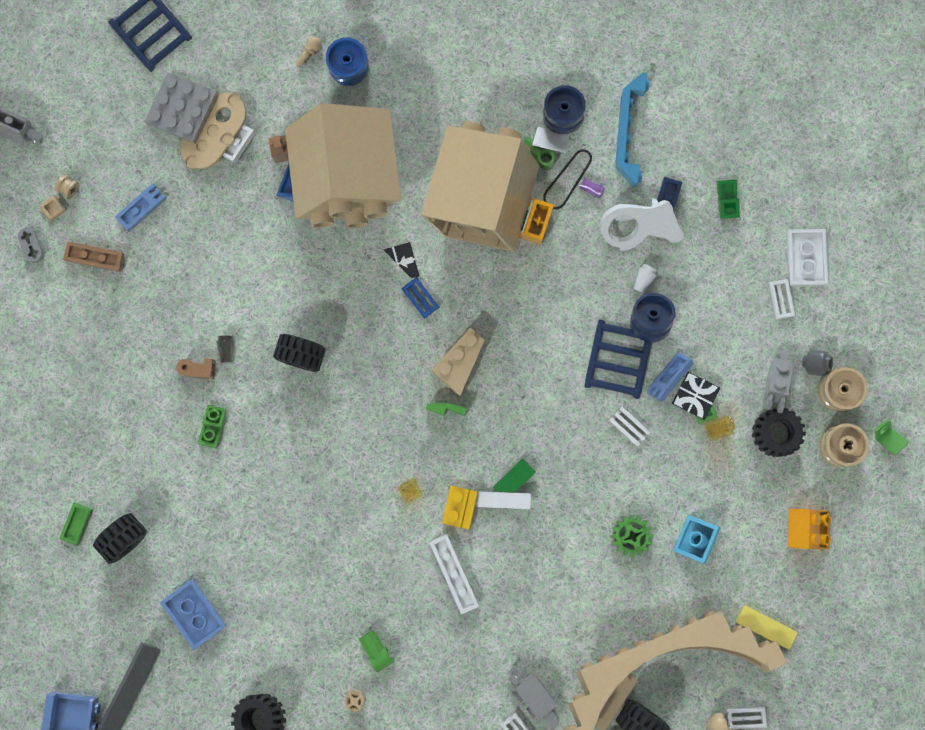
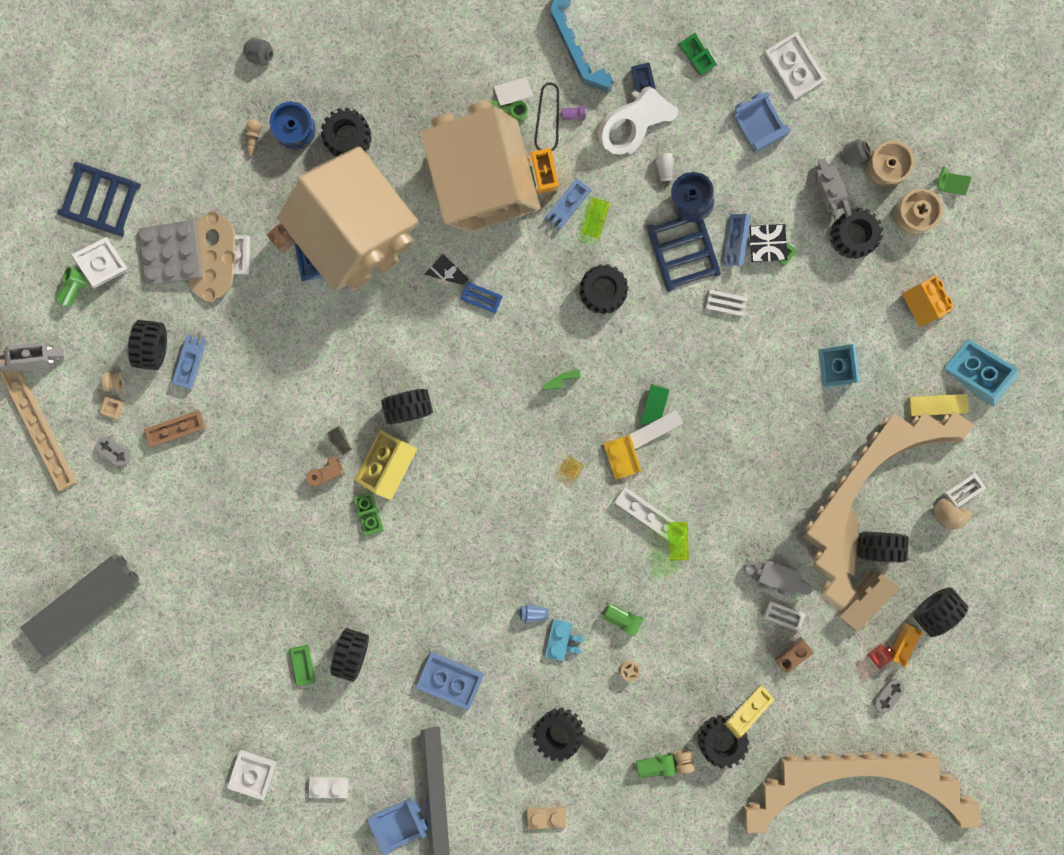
camera: 35 degrees left, 5 degrees up
tan wedge [432,327,485,397] -> none
dark blue wheel [543,85,586,134] -> none
bright green gear [610,515,654,557] -> none
clear yellow brick [703,416,735,441] -> none
white tile [768,279,795,320] -> none
none -> bright green piece [55,266,88,307]
none -> white plate [72,237,127,289]
none -> black tyre [128,320,167,371]
none -> white plate [309,777,349,798]
none -> black tyre [321,108,372,157]
none -> light yellow slope [354,429,417,500]
none -> medium blue cone [520,604,549,623]
none -> medium blue hinge [544,178,591,230]
none -> medium azure hinge [545,619,585,661]
none -> black tyre [579,264,628,315]
none -> clear neon green plate [581,197,611,239]
none -> clear neon green plate [668,521,689,561]
none -> medium blue panel [732,91,791,154]
none -> medium azure slope [944,339,1018,407]

